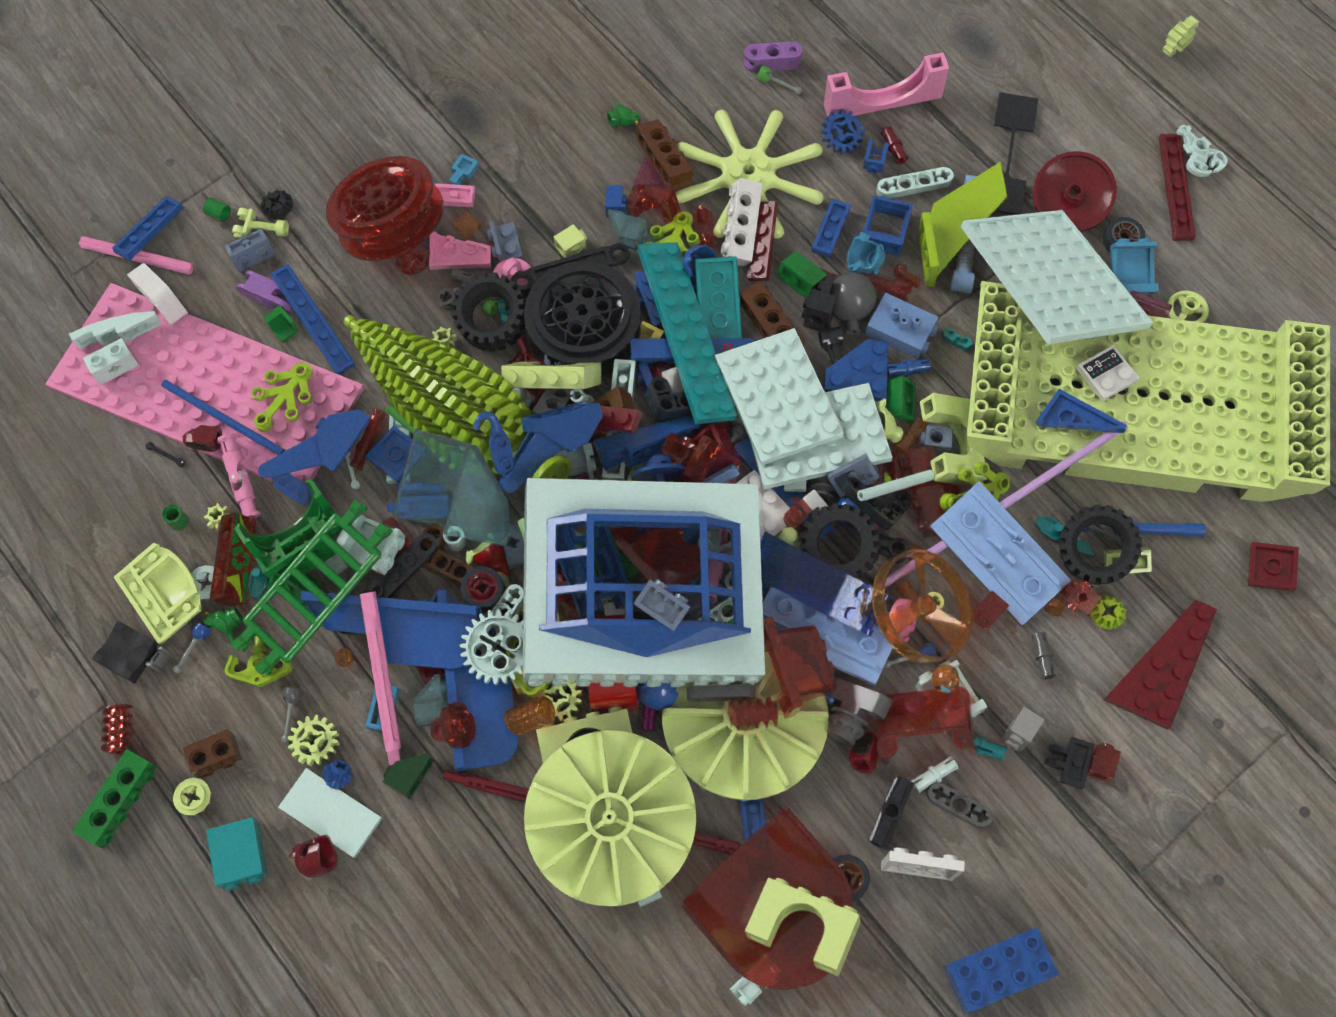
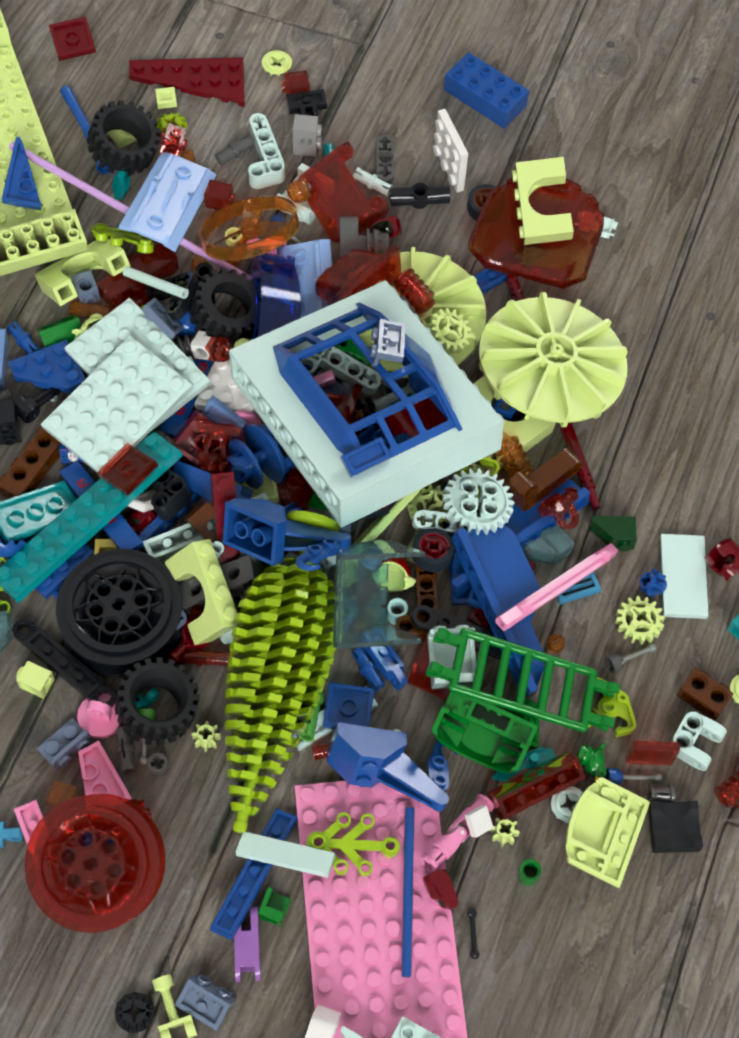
camera: 125 degrees left, 5 degrees down
none -> clear red tile [97,443,159,496]
none -> yellowish green plate [155,87,177,109]
none -> light aqua tile [236,832,335,878]
none -> light aqua beam [248,113,285,189]
none -> yellowish green gear [262,50,292,76]
none -> blue tile [340,437,392,478]
none -> yellowish green gear [427,308,472,354]
none -> white tile [464,805,494,838]
none -> reddish brown beam [508,448,584,512]
none -> clear red tile [625,741,680,765]
none -> light aqua piece [669,712,727,771]

